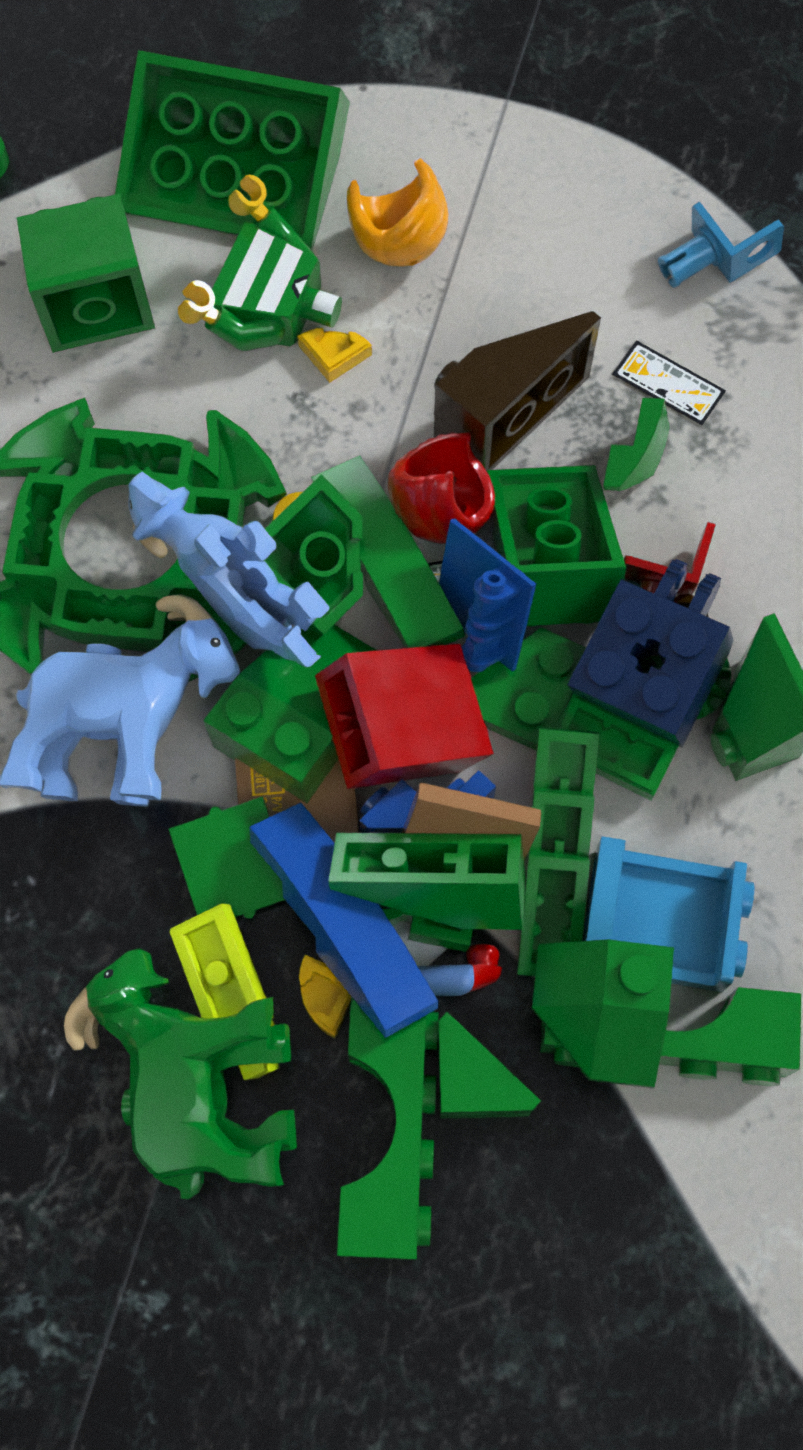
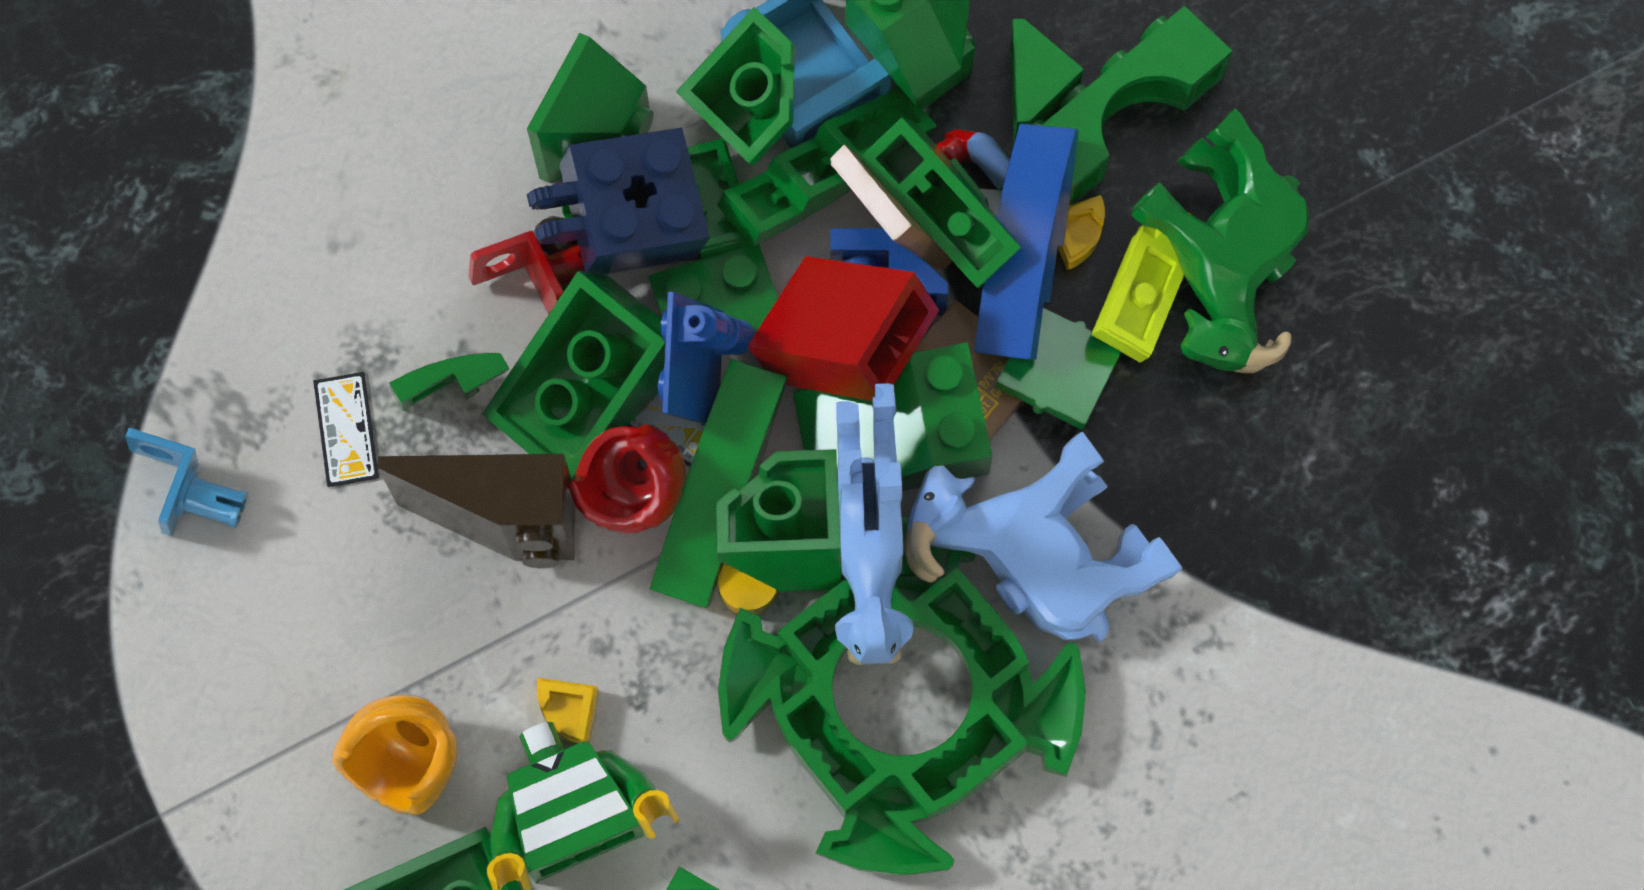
camera: 135 degrees left, 0 degrees up
none -> green slope [676,7,795,166]

